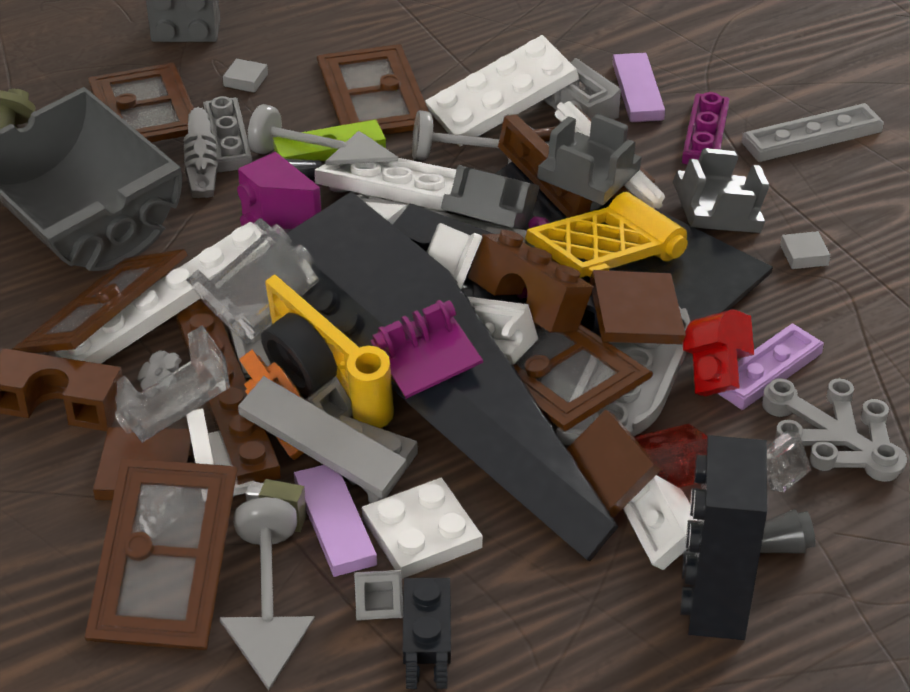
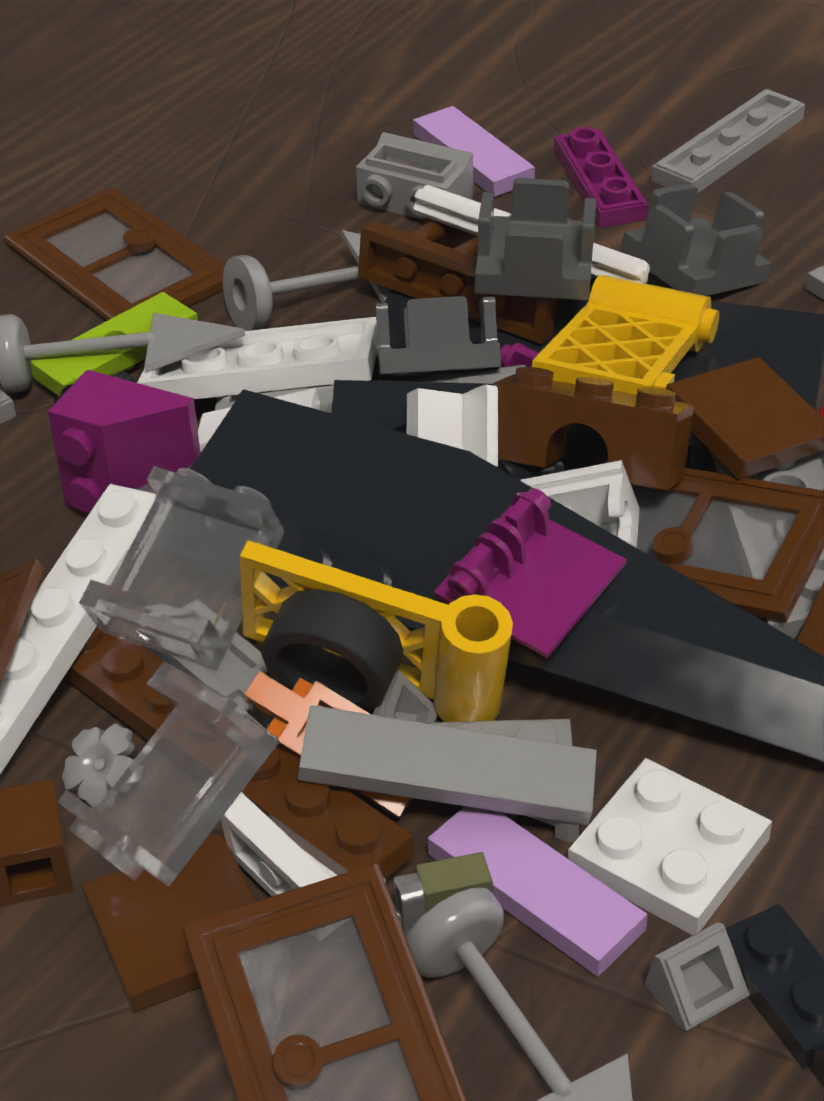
camera: 25 degrees left, 0 degrees up
white plate [425,35,579,147] -> none

